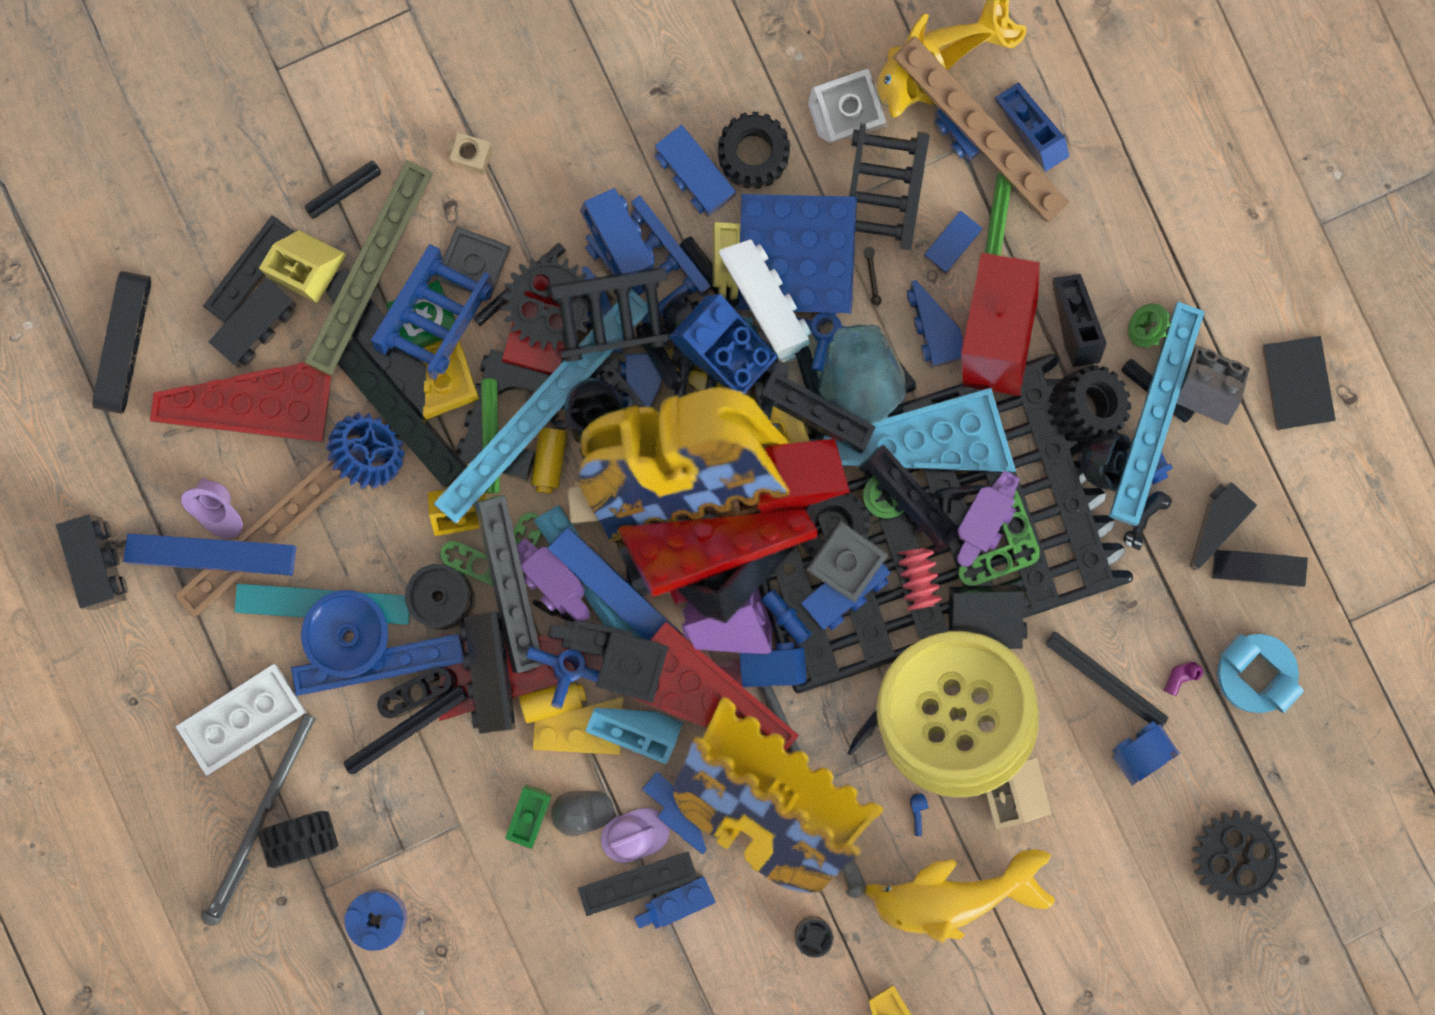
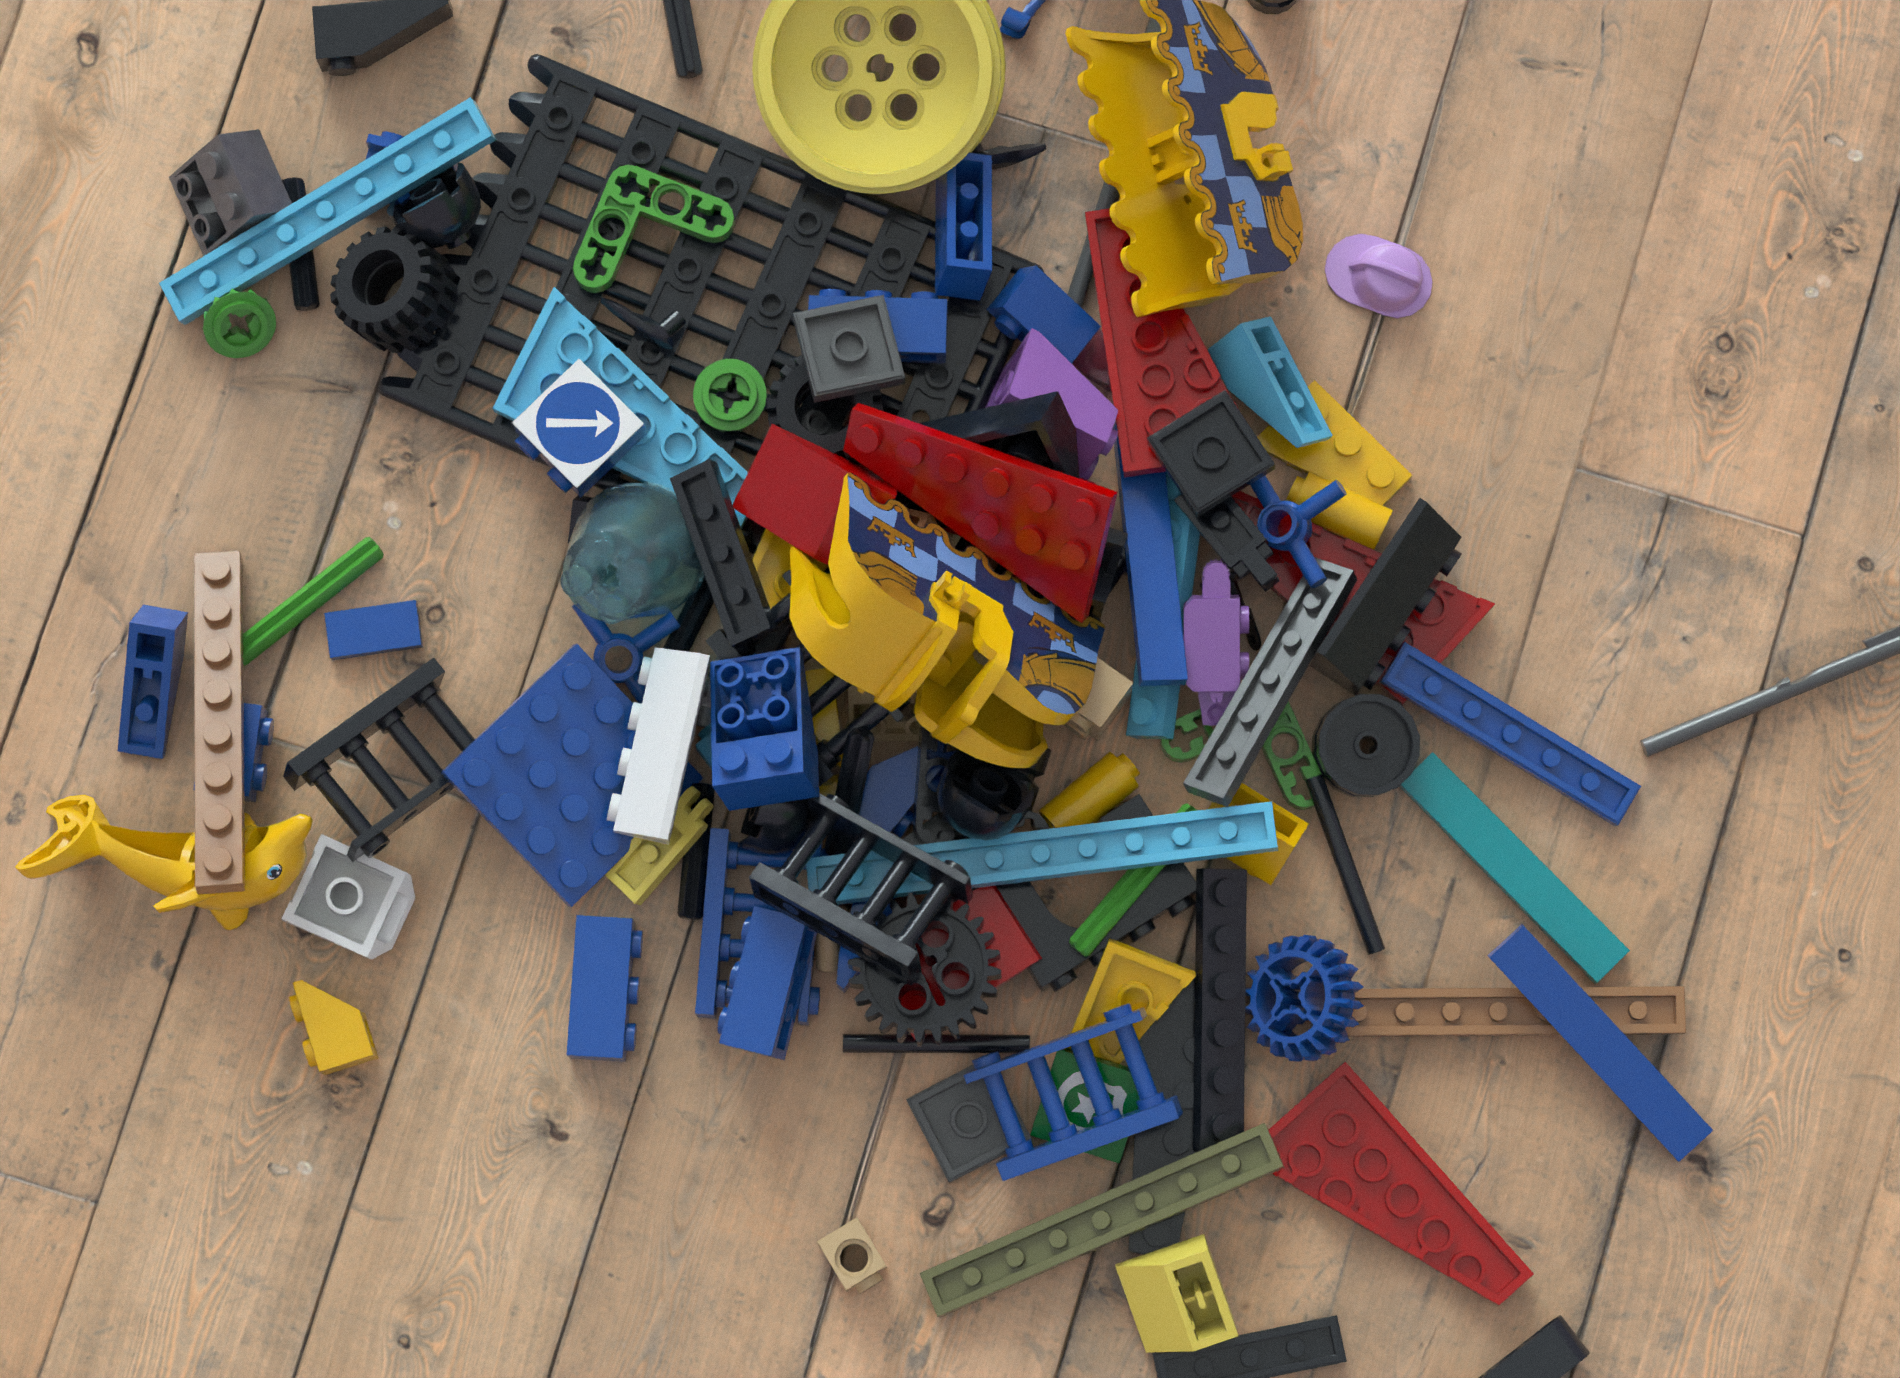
camera: 135 degrees left, 5 degrees down
black brick [55,514,128,610] -> none
white plate [176,664,307,776] -> none
lavender piece [181,478,243,538] -> none
black brick [208,278,297,368] -> none
black tyre [257,810,339,868] -> none
blue dish [301,590,388,678] -> none
black axle [304,160,381,219] -> none
black axle [343,685,468,774] -> none
blue brick [344,889,407,951] -> none
black beam [377,667,456,718] -> none
green plate [505,784,552,849] -> none
dark grey piece [551,791,614,836] -> none
black plate [578,851,698,916] -> none
blue hinge [634,876,716,929] -> none
blue slope [641,771,707,854] -> none
black tyre [718,111,790,189] -> none
blue pin [761,589,813,645] -> none
black hinge [858,444,959,553] -> none
dark brown hinge [863,247,882,306] -> none
coral piece [896,548,942,611] -> none
blue slope [907,280,964,368] -> none
black brick [948,585,1028,649] -> none
medium lavender hinge [957,471,1020,567] -> none
red container [962,252,1040,396] -> none
black slope [1053,274,1107,367] -> none
black arm [1123,491,1172,551] -> none
black tile [1262,336,1336,430] -> none
none -> yellow slope [289,980,379,1075]
none -> piece [512,359,647,497]
none -> blue brick [935,153,992,300]
none -> black bar [1305,774,1385,955]

